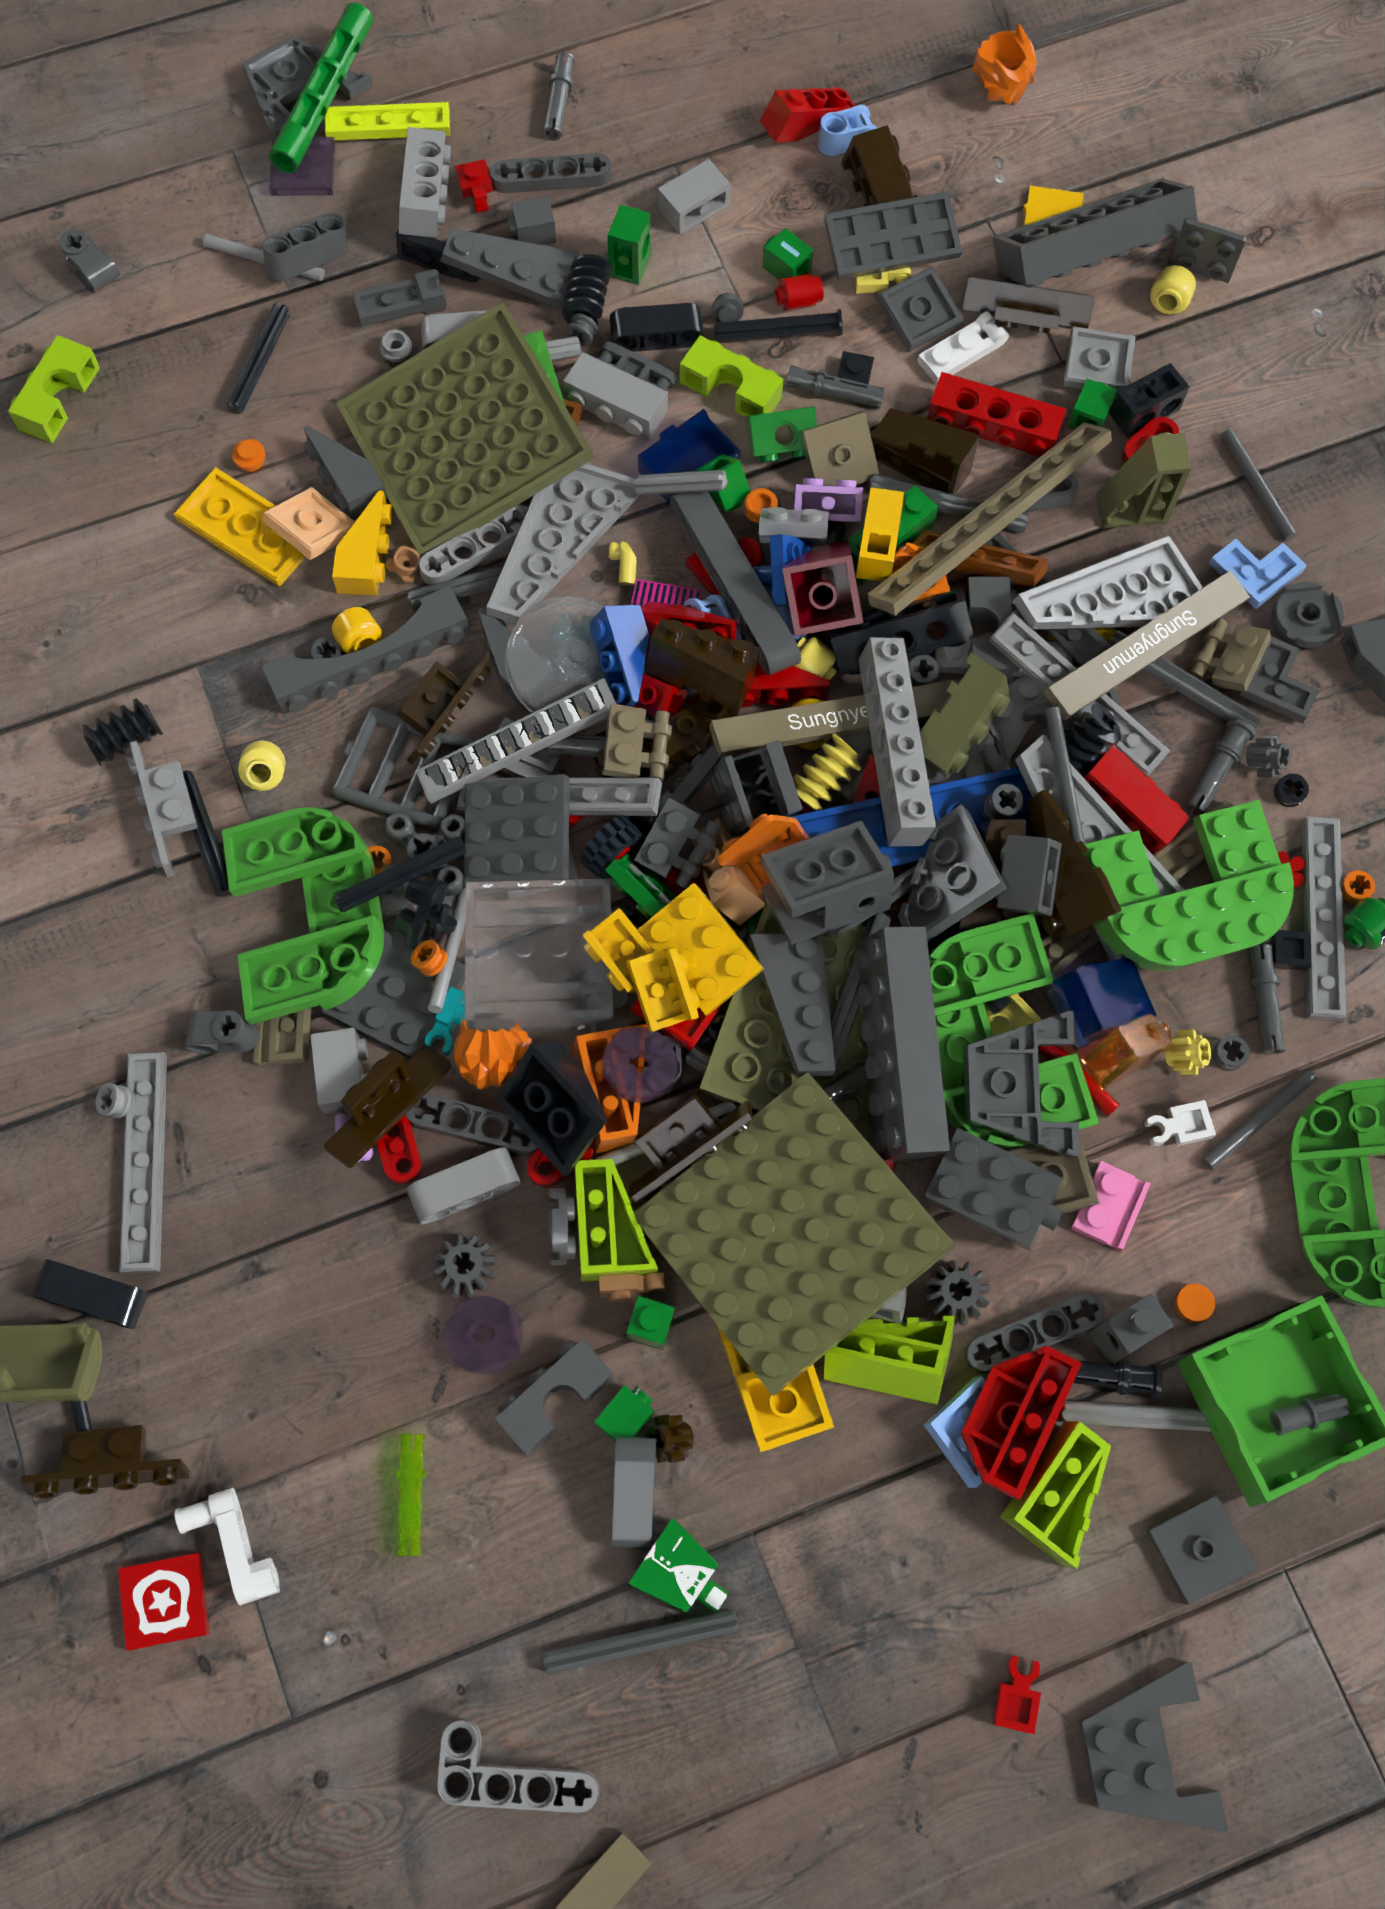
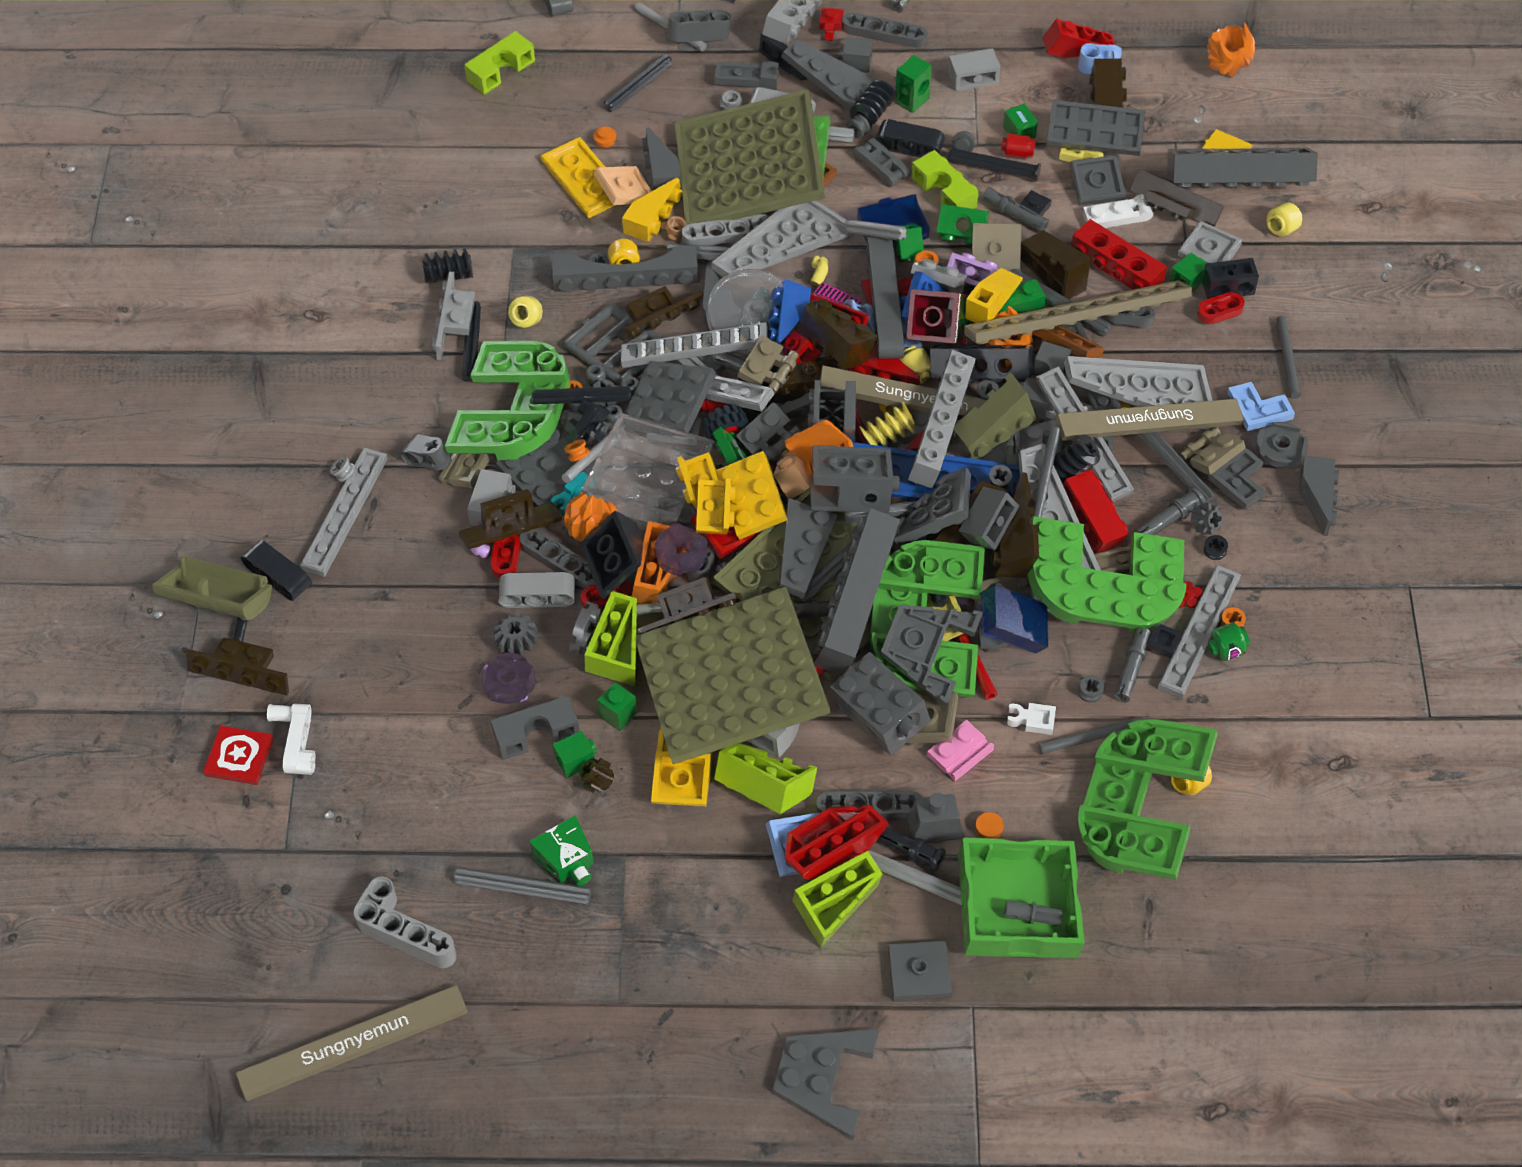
camera: 25 degrees right, 15 degrees down
clear neon green pin [396,1434,427,1556] -> none
light grey brick [563,352,668,440] -> none
medium nougat plate [599,1273,665,1303] -> none
beam [612,1437,656,1550] -> none
dark grey gear [925,1260,991,1326] -> none
red plate [992,1655,1042,1735] -> none
clear orange torso [1081,1014,1171,1090] -> none
olive wedge [1096,433,1192,528] -> none
light yellow gear [1165,1030,1211,1076] -> none
dark grey bracket [1169,218,1247,283] -> none

